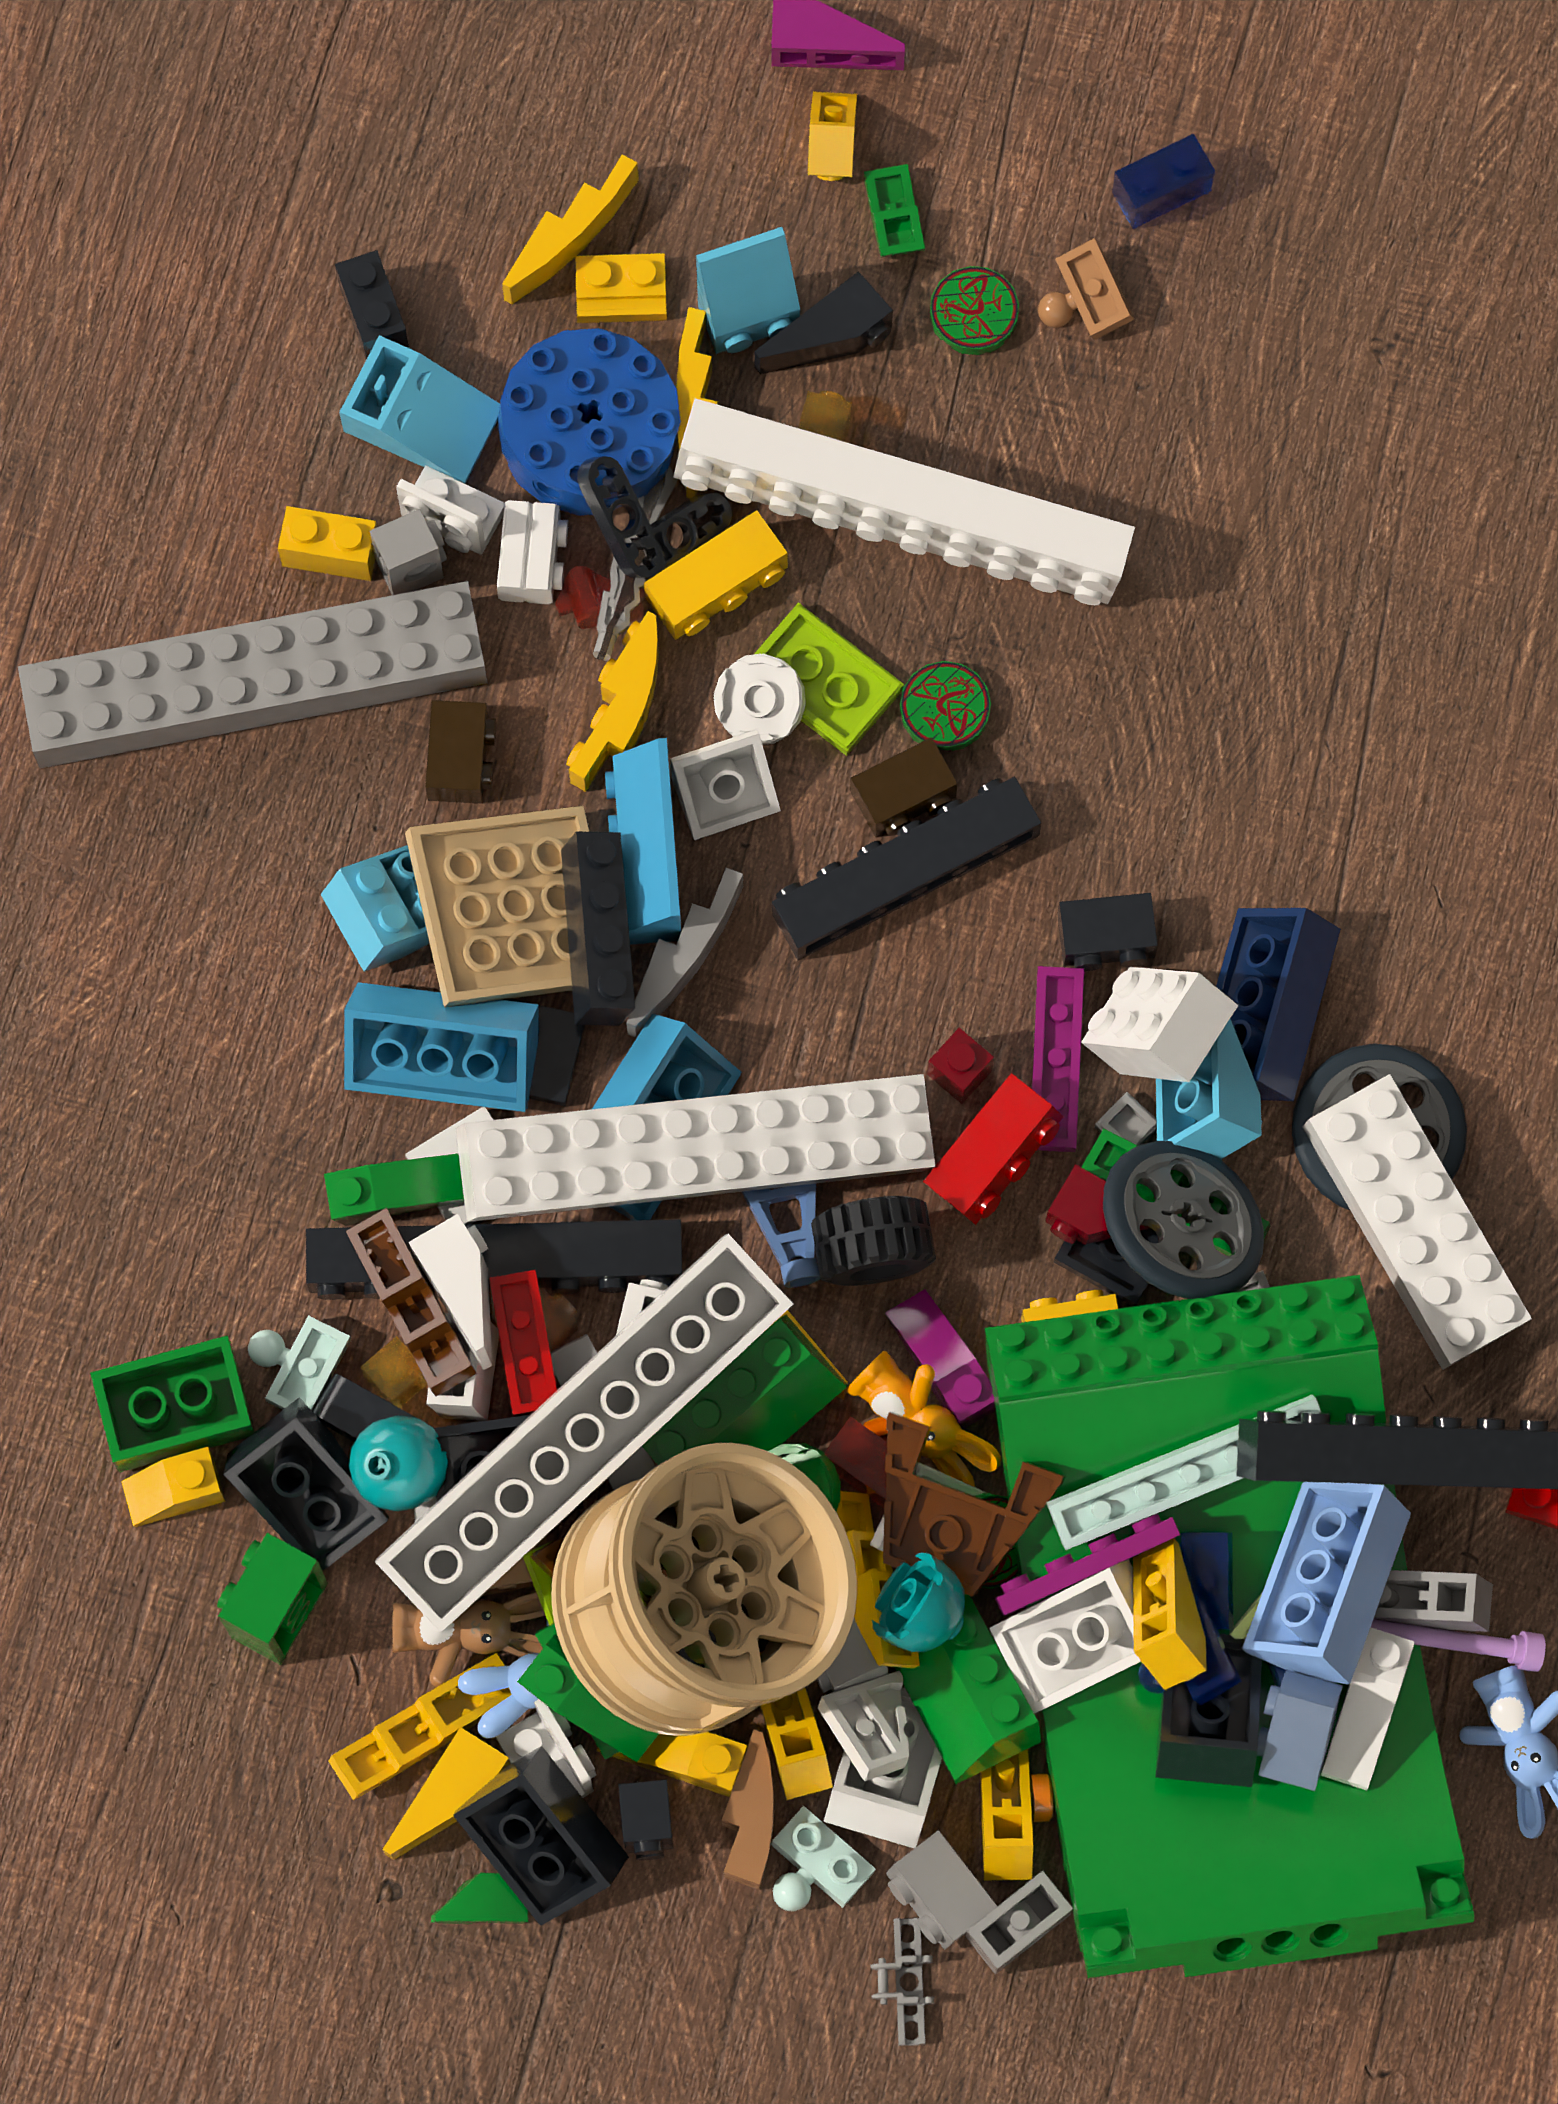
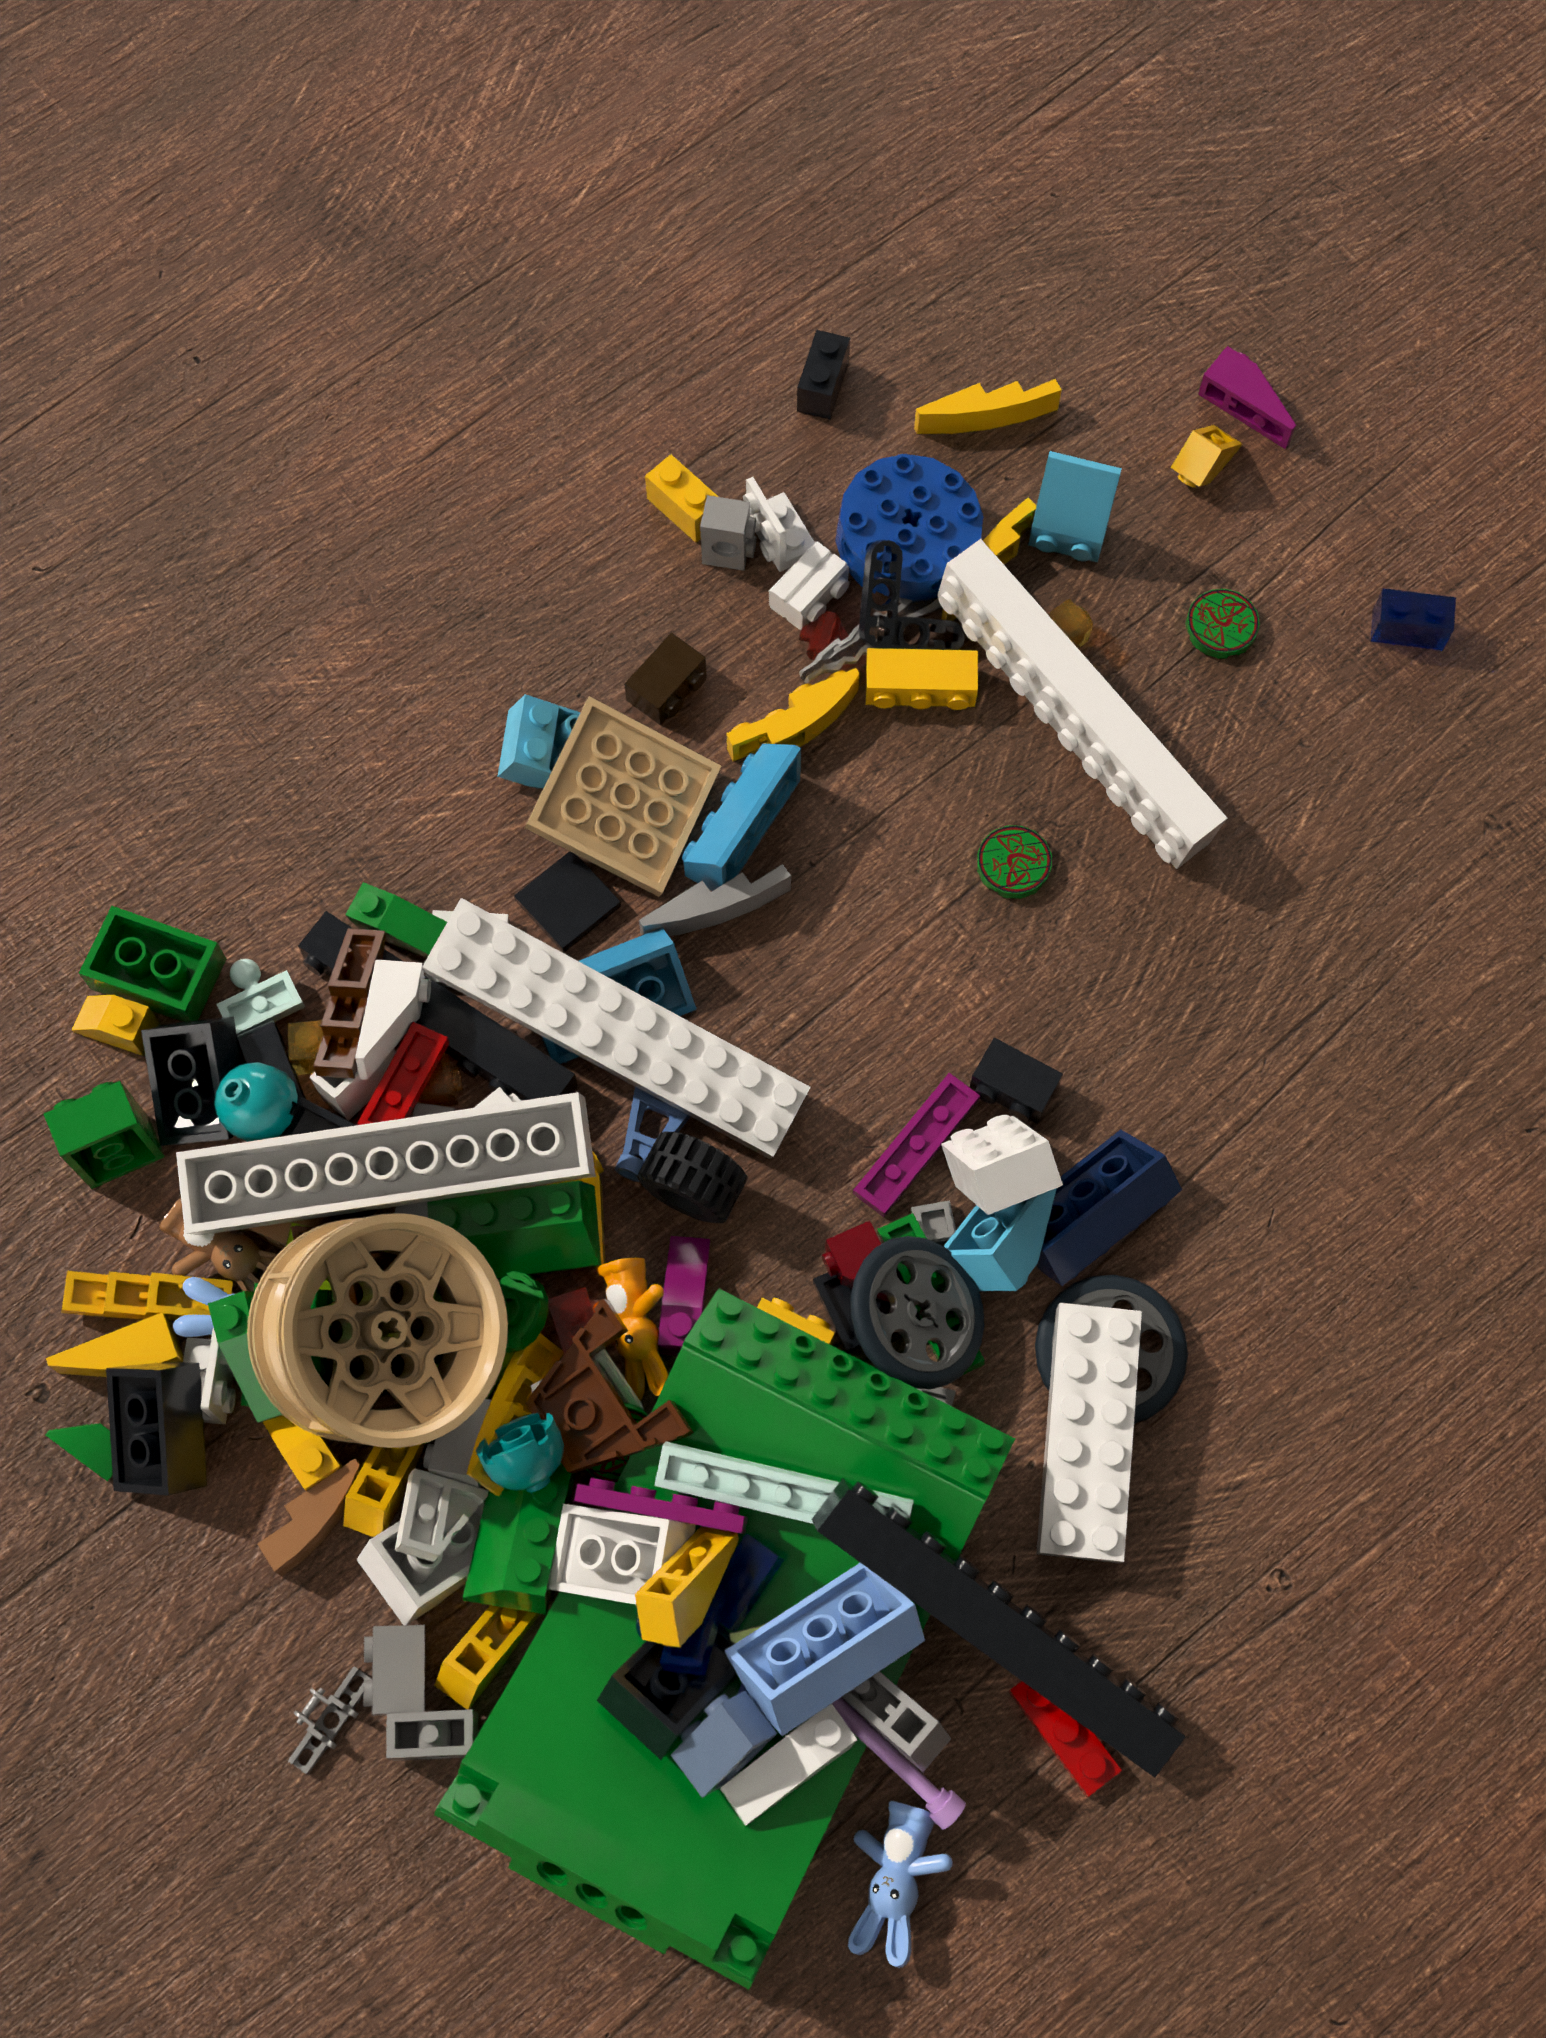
camera: 35 degrees right, 5 degrees down
light grey brick [18,581,487,768] -> none
medium azure slope [339,335,500,484] -> none
dark azure slope [344,982,539,1112] -> none
black brick [561,831,635,1026] -> none
yellow plate [575,253,667,323] -> none
black brick [618,1780,674,1860] -> none
white slope [670,730,781,840] -> none
white tile [714,654,806,745] -> none
black slope [754,271,893,374] -> none
lime tile [754,602,904,756] -> none
light aqua plate [771,1806,876,1911] -> none
black brick [772,776,1041,961] -> none
dark brown brick [850,737,957,838] -> none
green slope [863,164,925,258] -> none
red brick [923,1073,1064,1225] -> none
dark red brick [927,1028,994,1104] -> none
orange tile [1030,1773,1053,1822] -> none
medium nougat plate [1038,238,1135,340] -> none

